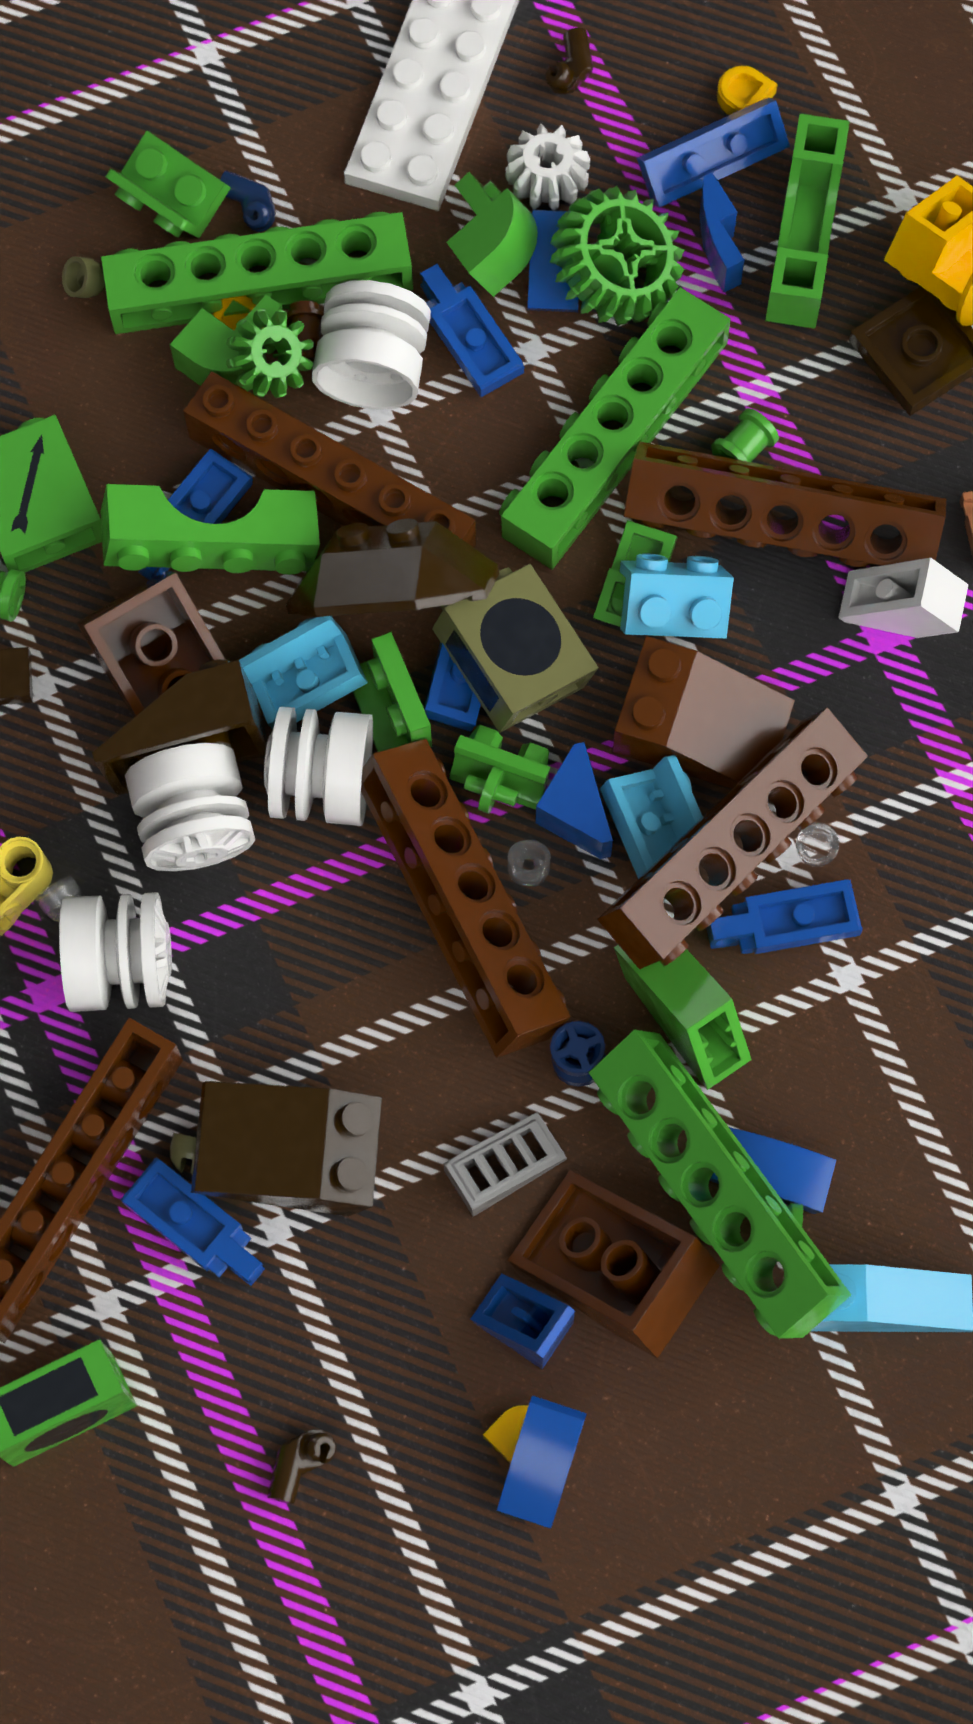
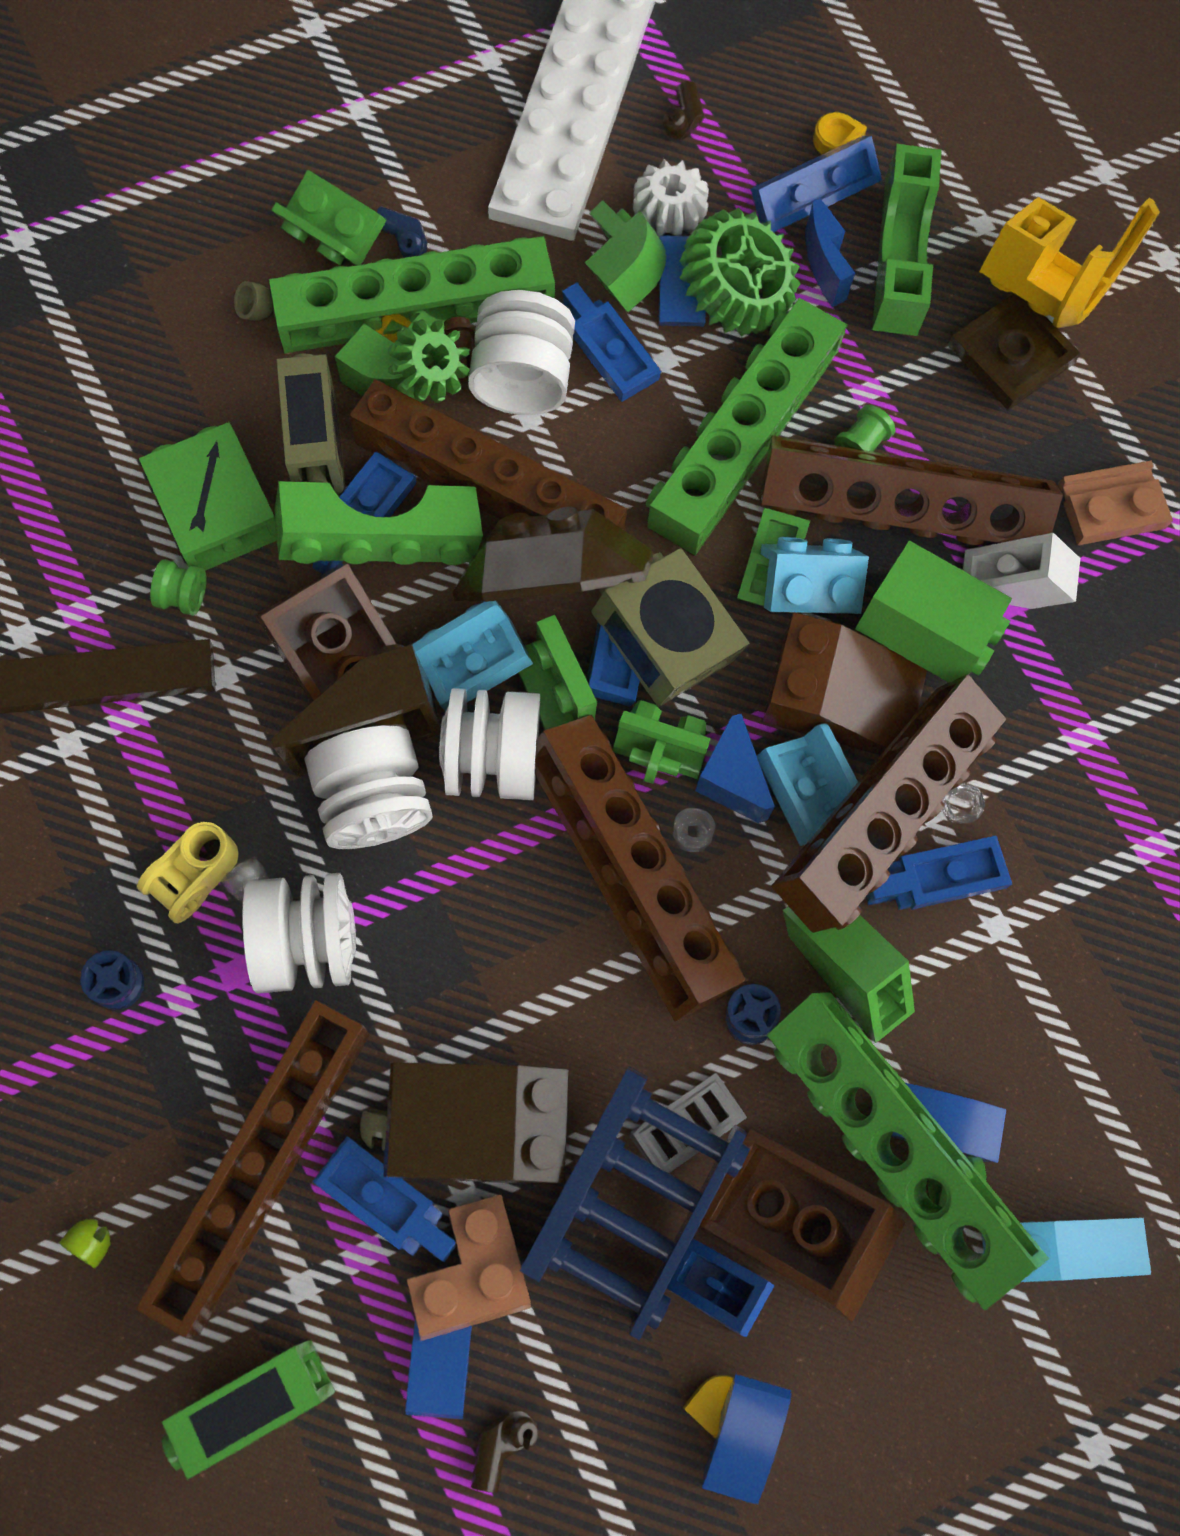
camera: 10 degrees left, 0 degrees up
none -> olive brick [276,353,346,497]
none -> blue slope [405,1318,472,1419]
none -> nougat plate [407,1194,531,1341]
none -> dark blue fence [520,1066,750,1340]
none -> bright green brick [855,540,1012,683]

